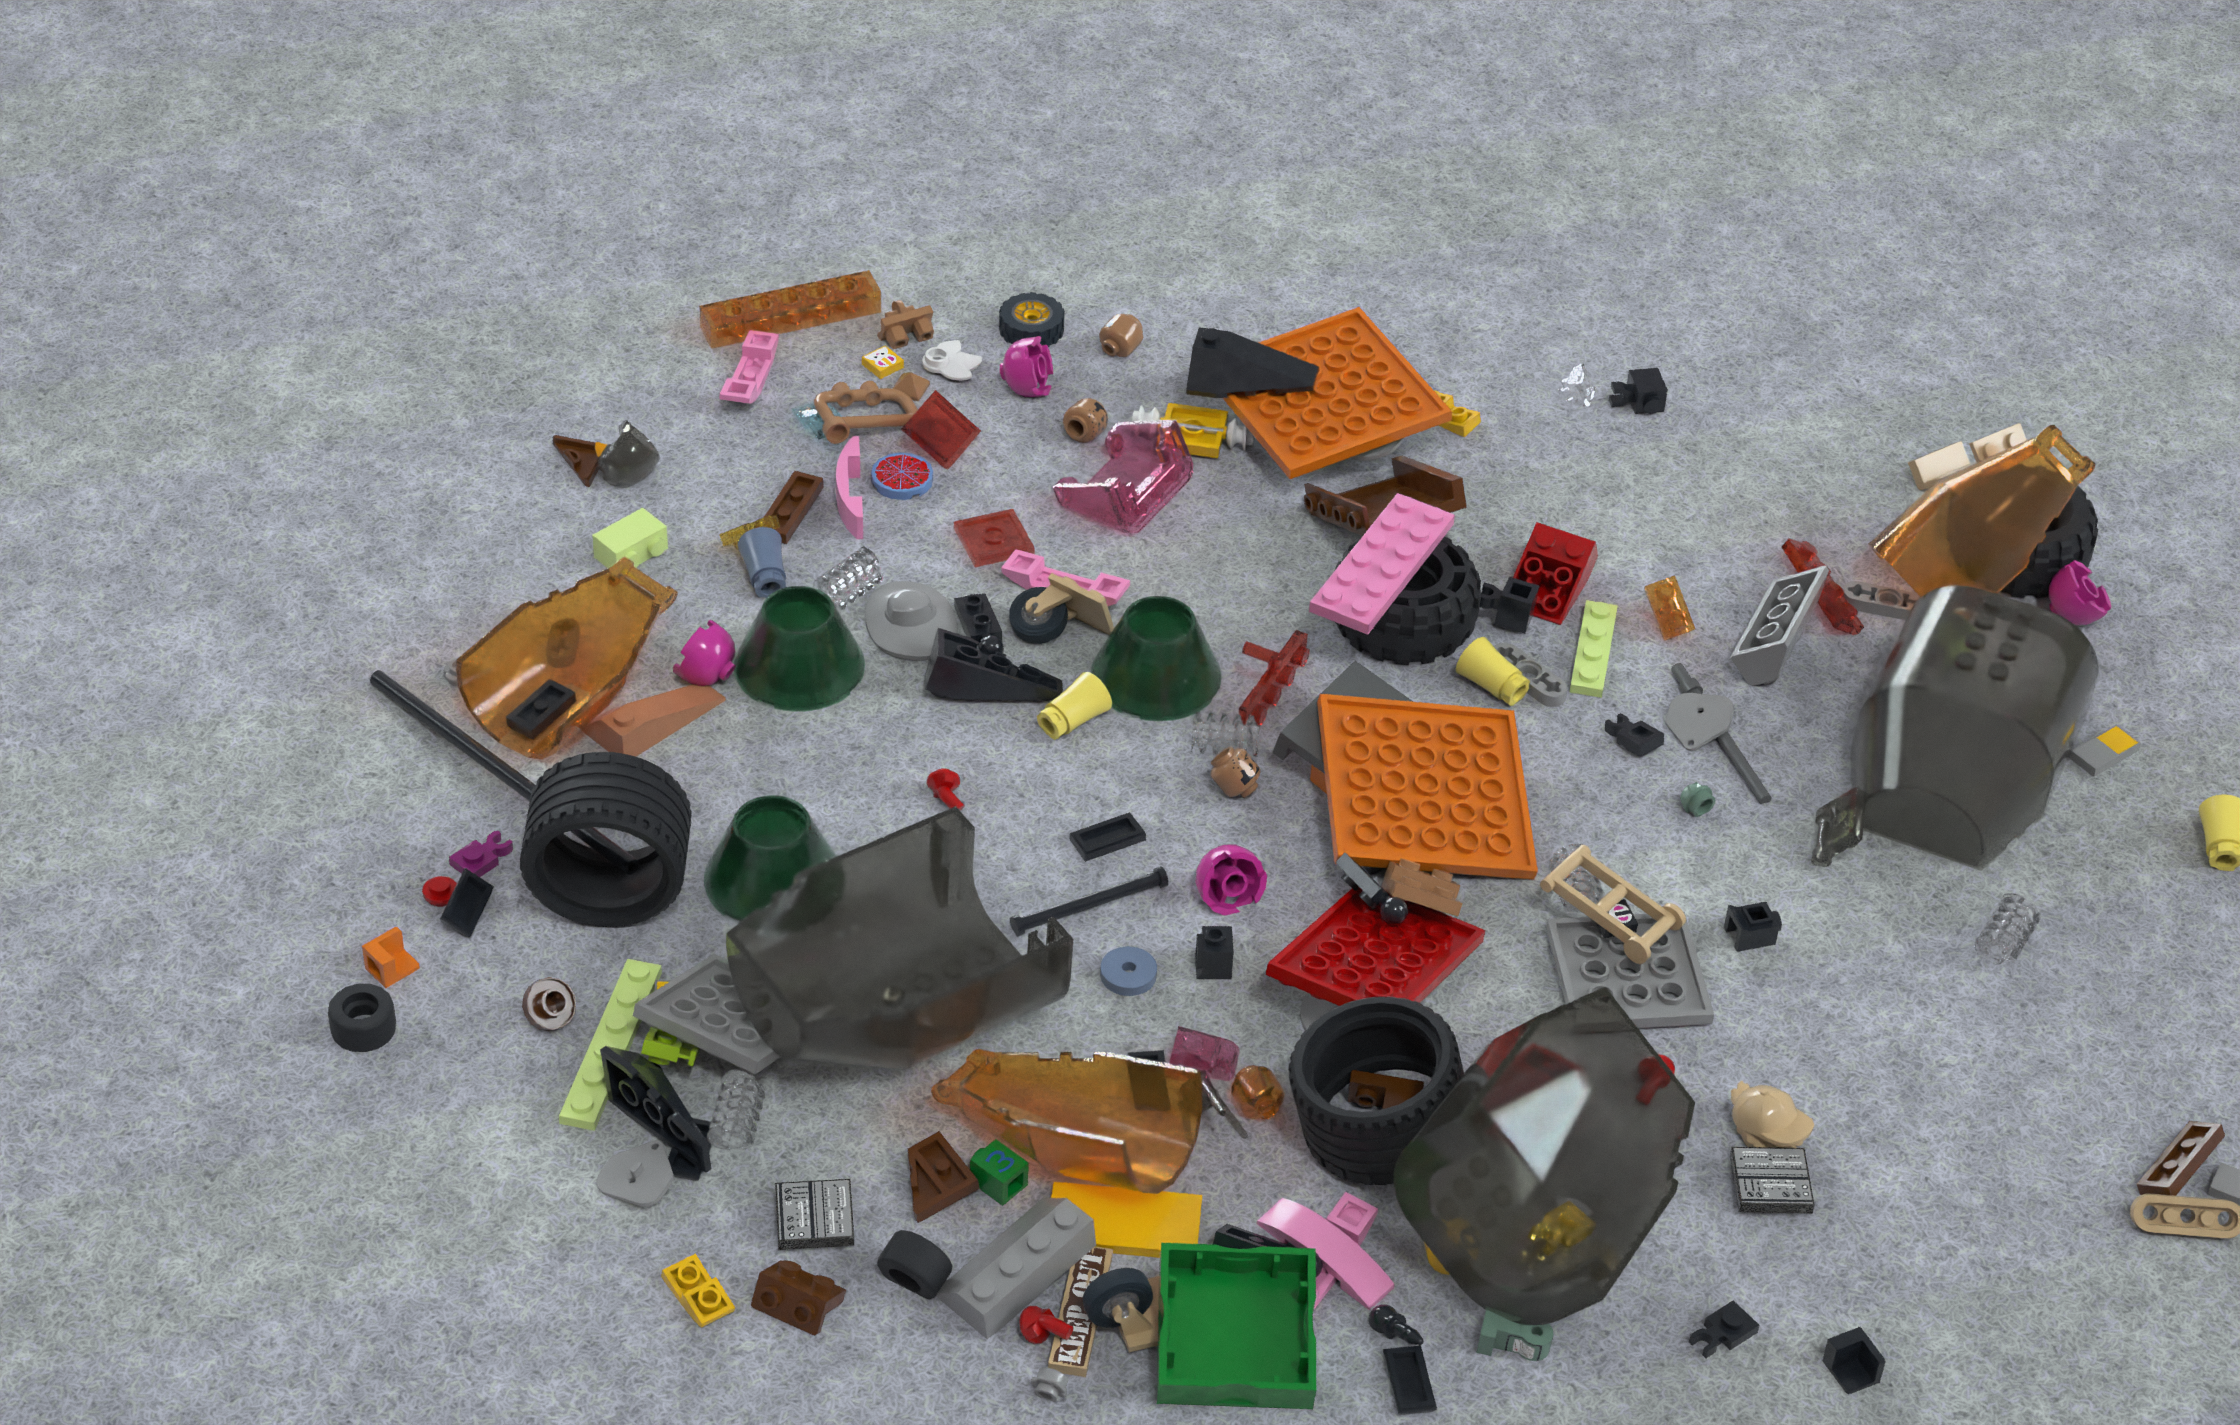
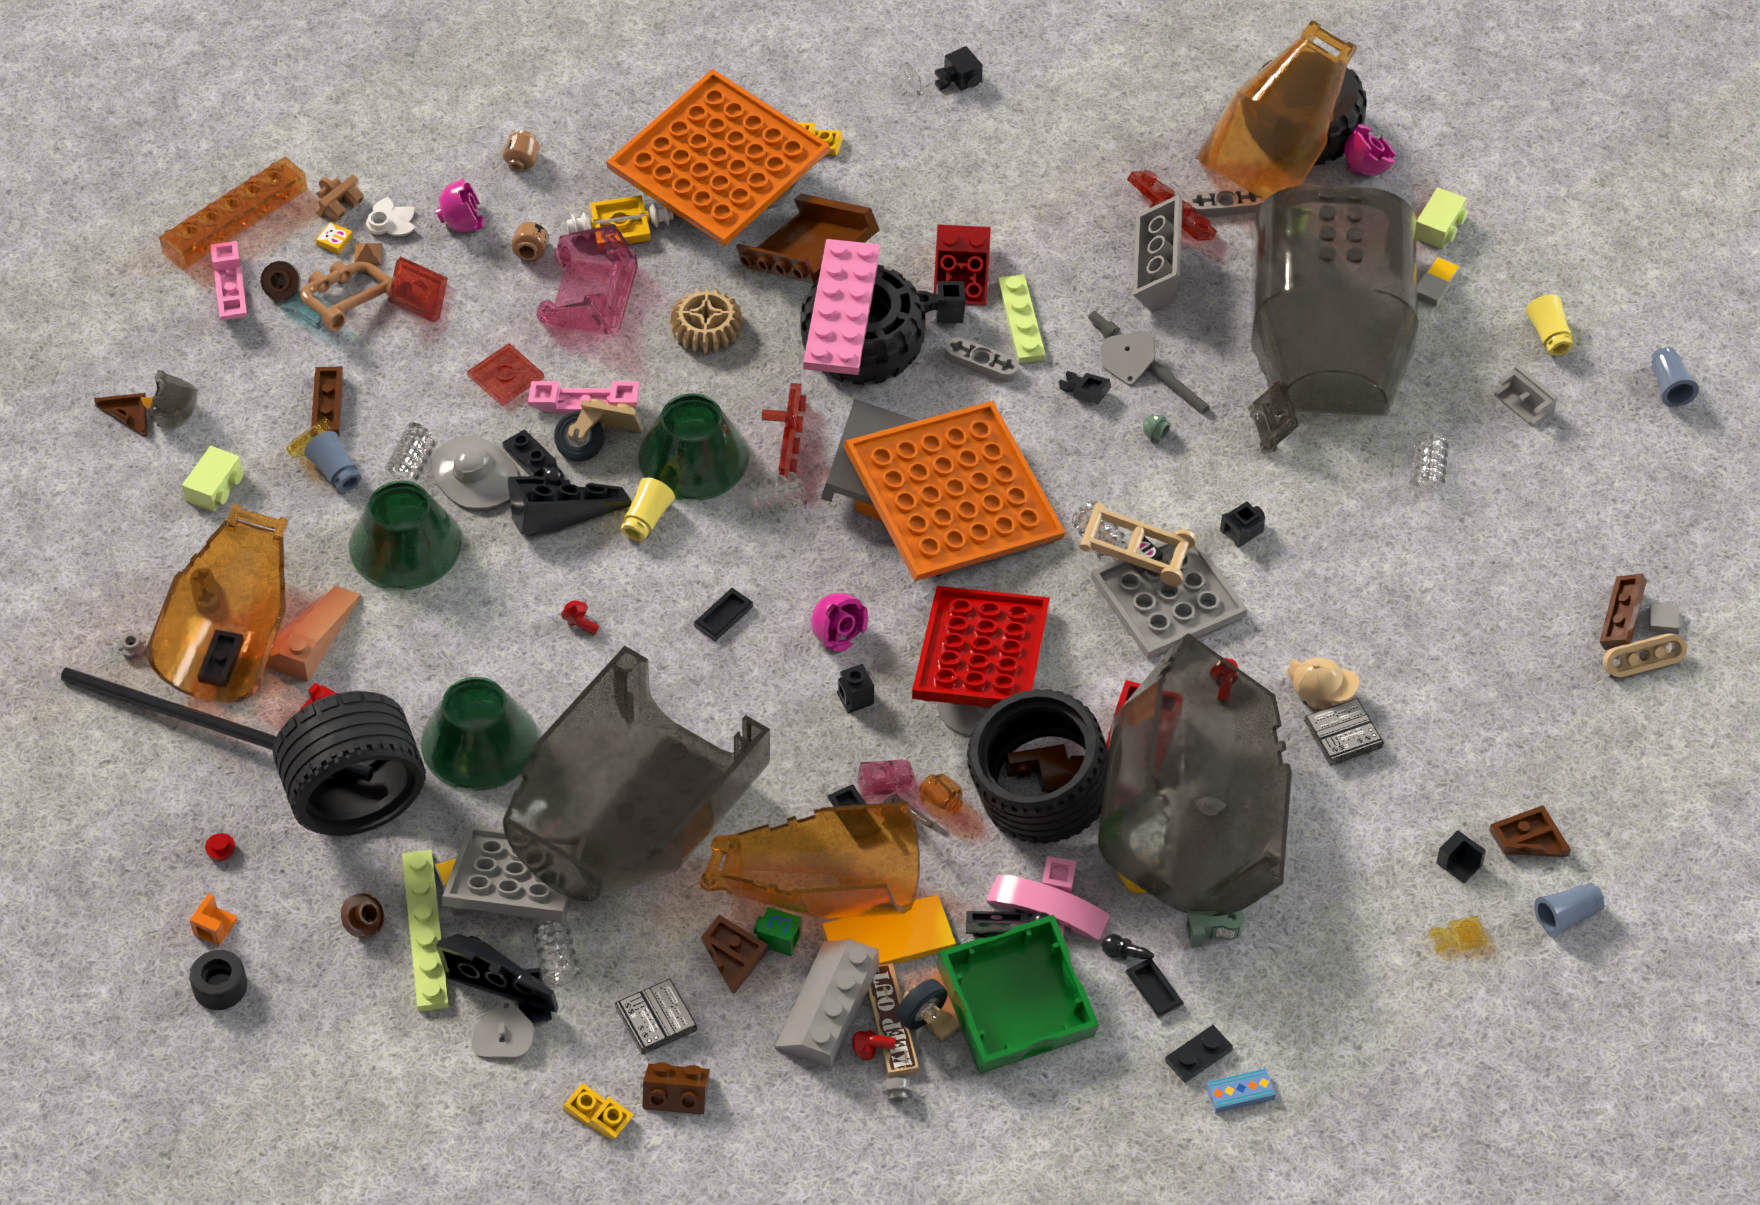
camera: 20 degrees left, 10 degrees up
black tile [440,868,494,937] -> none
magenta plate [449,830,513,877] -> none
lime plate [641,1027,700,1066] -> none
dark pink cylinder [673,619,736,686] -> none
bright pink slope [836,436,863,539] -> none
tile [871,452,933,500] -> none
black tyre [877,1230,953,1299] -> none
black wheel [999,292,1065,347] -> none
black bar [1010,866,1169,937] -> none
sand blue piece [1100,946,1157,996] -> none
black wedge [1186,327,1319,398] -> none
medium nougat head [1210,746,1260,798] -> none
black plate [1336,853,1408,925] -> none
medium nougat plate [1381,858,1463,916] -> none
light yellow plant [1456,637,1530,706] -> none
clear yellow plate [1527,1200,1597,1256] -> none
clear orange hips [1644,575,1695,641] -> none
black plate [1689,1300,1760,1359] -> none
tan panel [1908,423,2031,490] -> none
none -> reddish brown plate [260,261,301,300]
none -> tan gear [670,288,743,354]
none -> yellowish green brick [1414,187,1468,249]
none -> reddish brown wing [1489,805,1571,857]
none -> light grey hinge [1494,364,1558,427]

